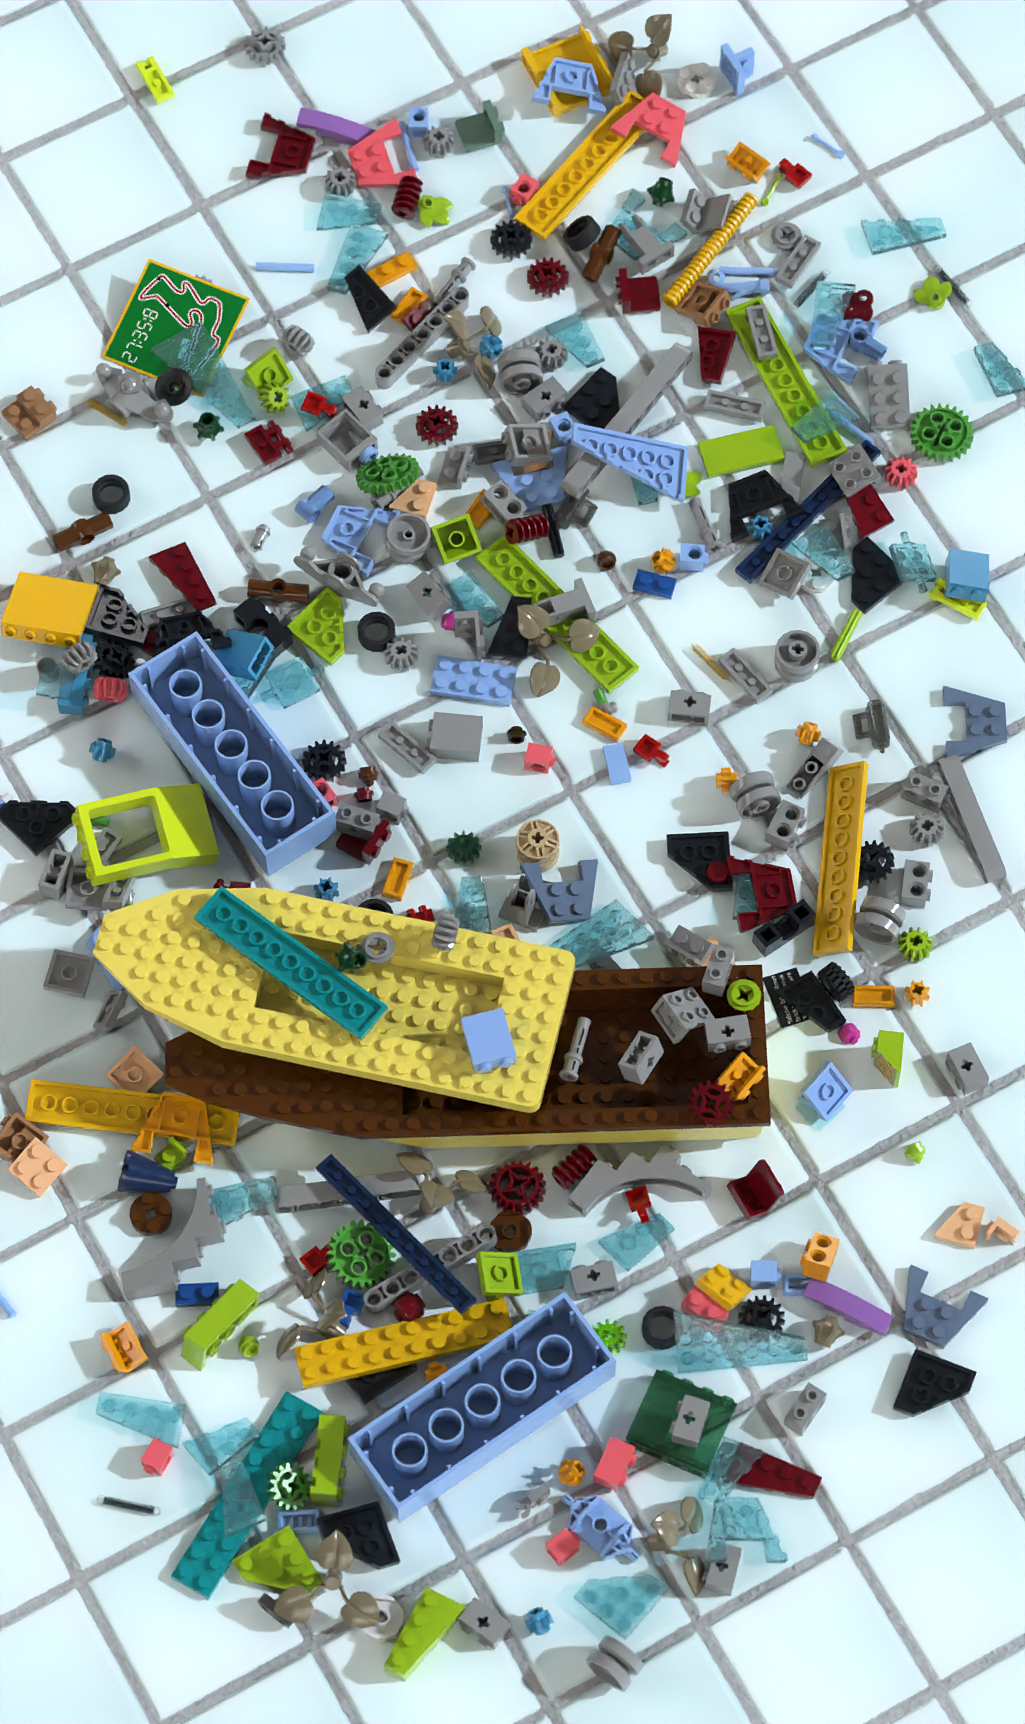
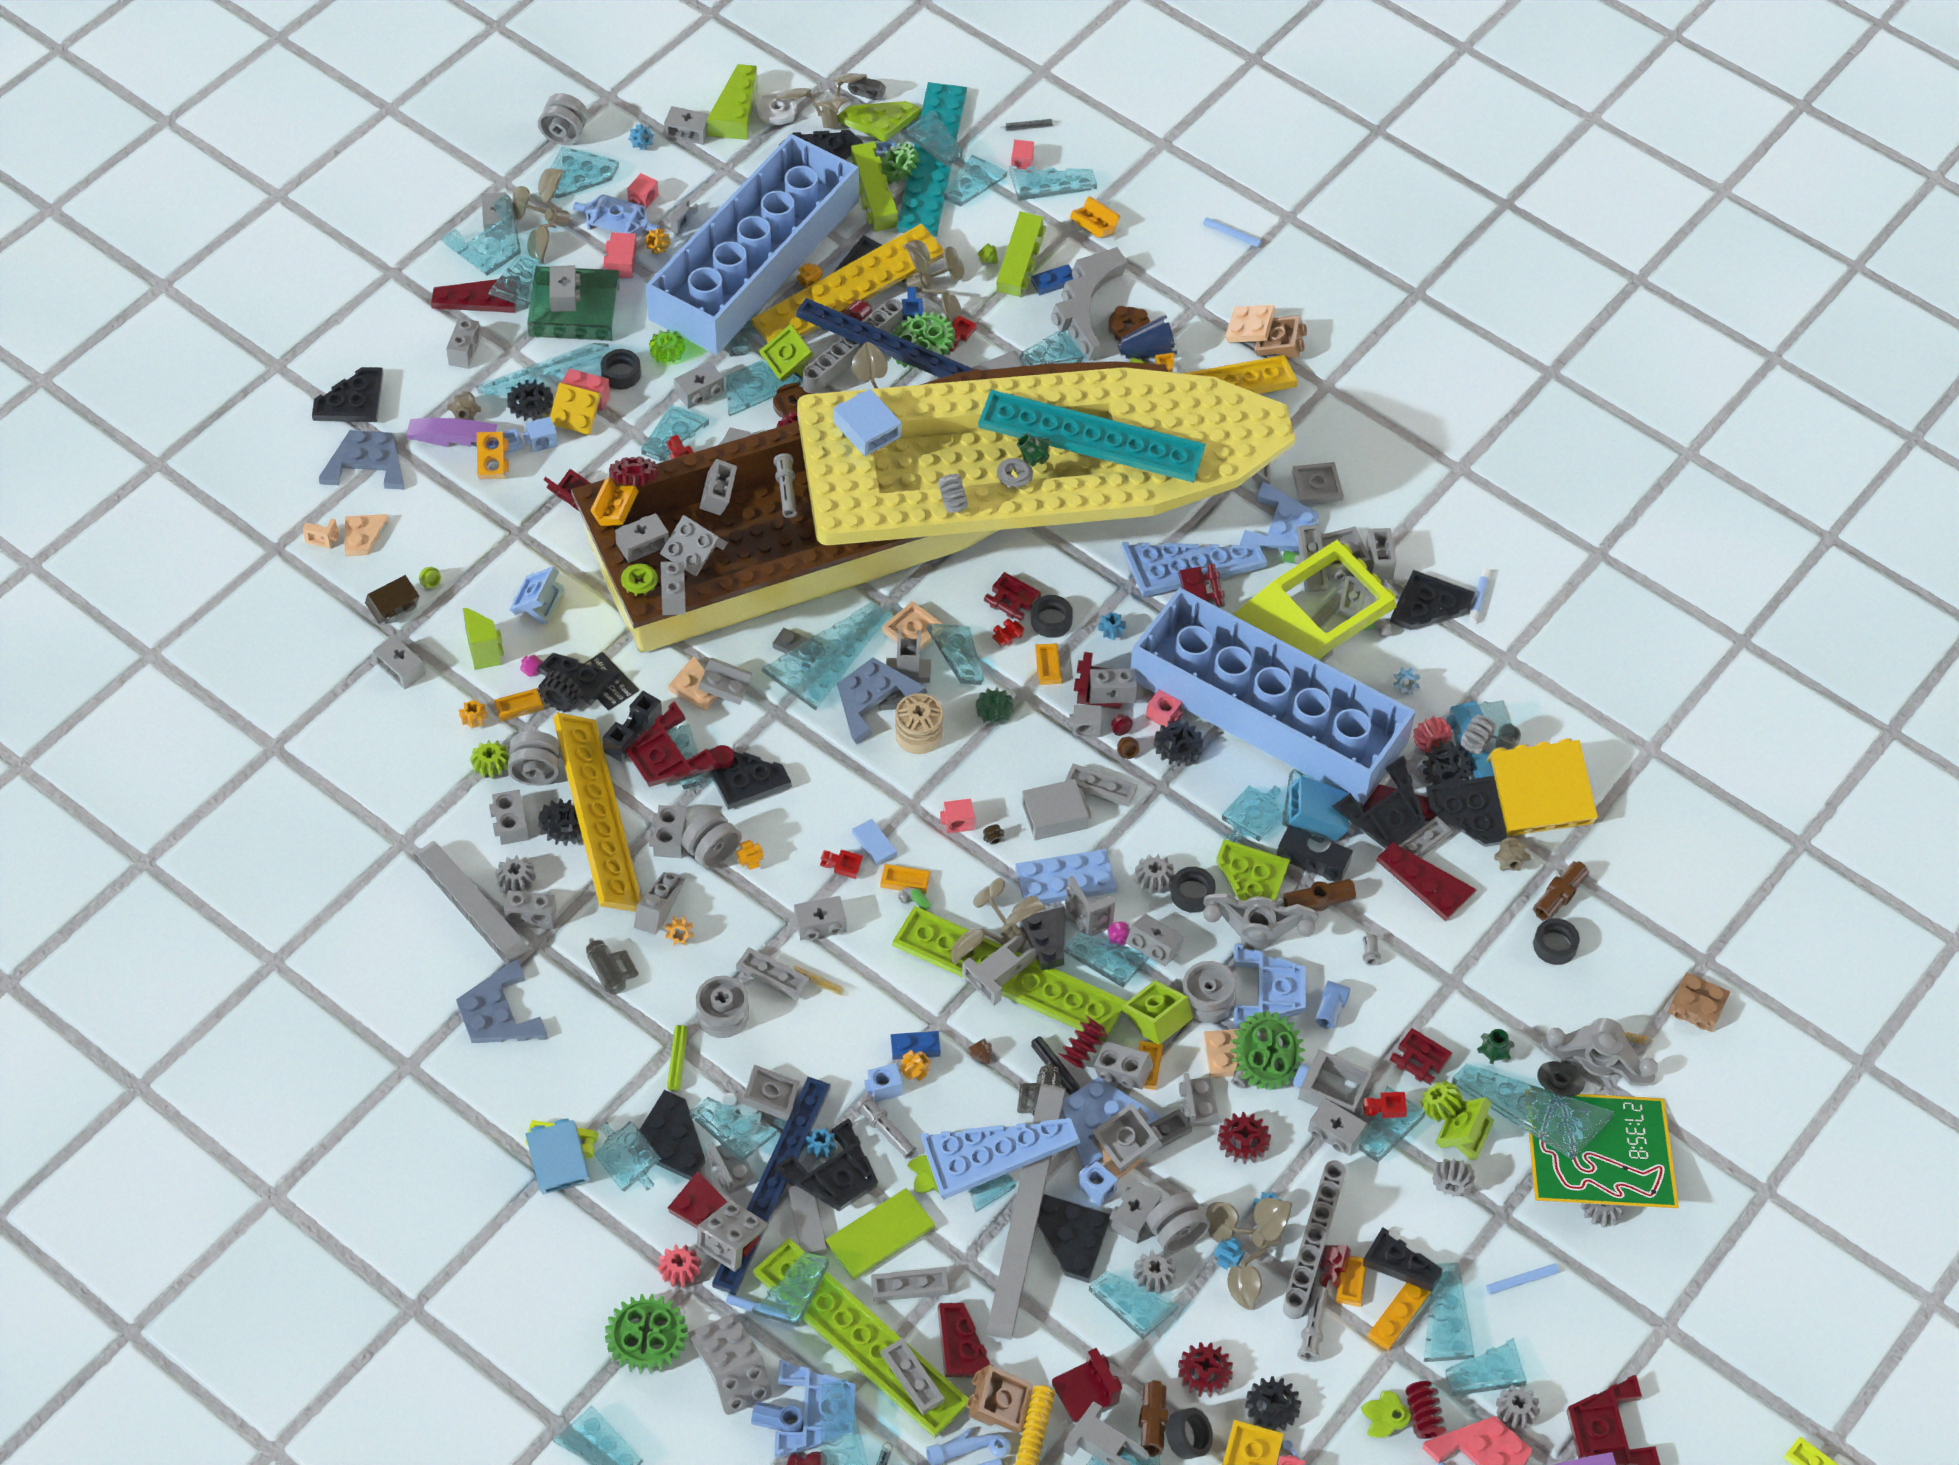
camera: 155 degrees right, 10 degrees down
none -> dark brown brick [364,574,420,624]

